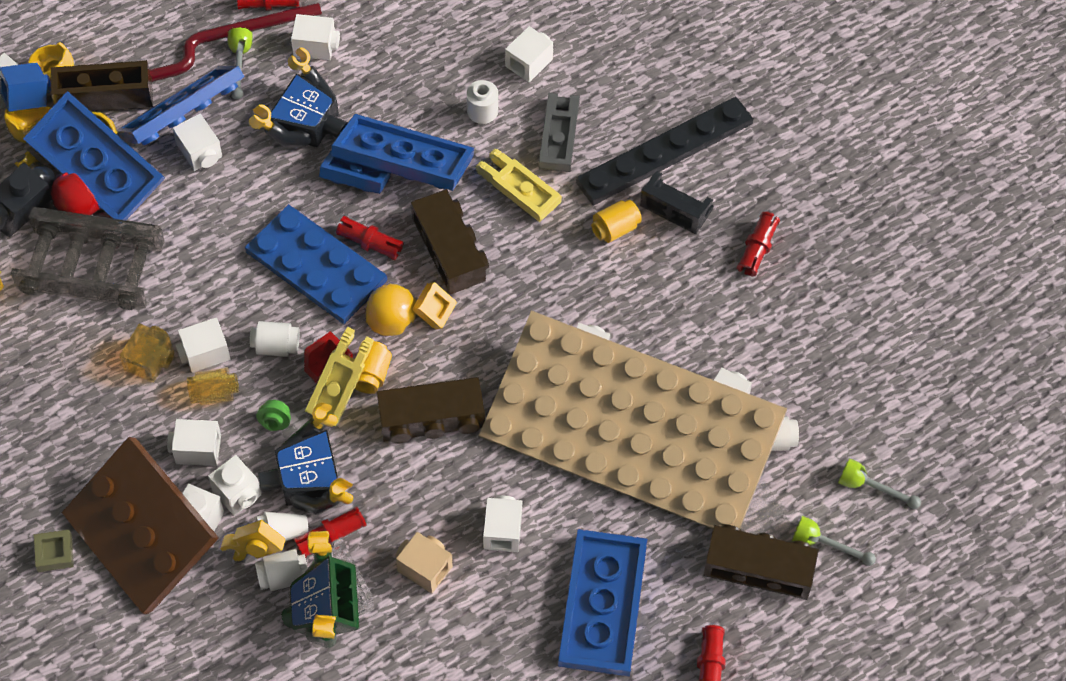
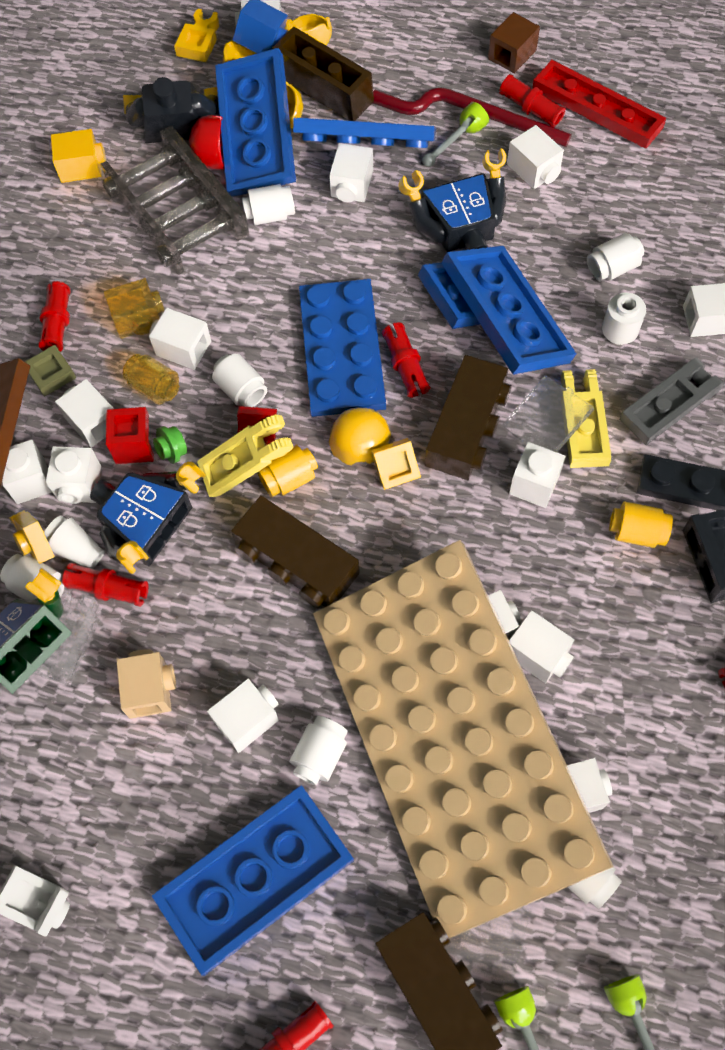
camera: 50 degrees right, 5 degrees up
none -> olive plate [25,345,76,397]
none -> red pin [38,281,71,352]
none -> red panel [106,407,154,464]
none -> white brick [242,184,295,225]
none -> white brick [289,716,348,785]
none -> clear piece [502,376,594,452]
none -> white brick [509,442,566,508]
none -> white brick [509,611,574,684]
none -> white brick [587,233,644,282]

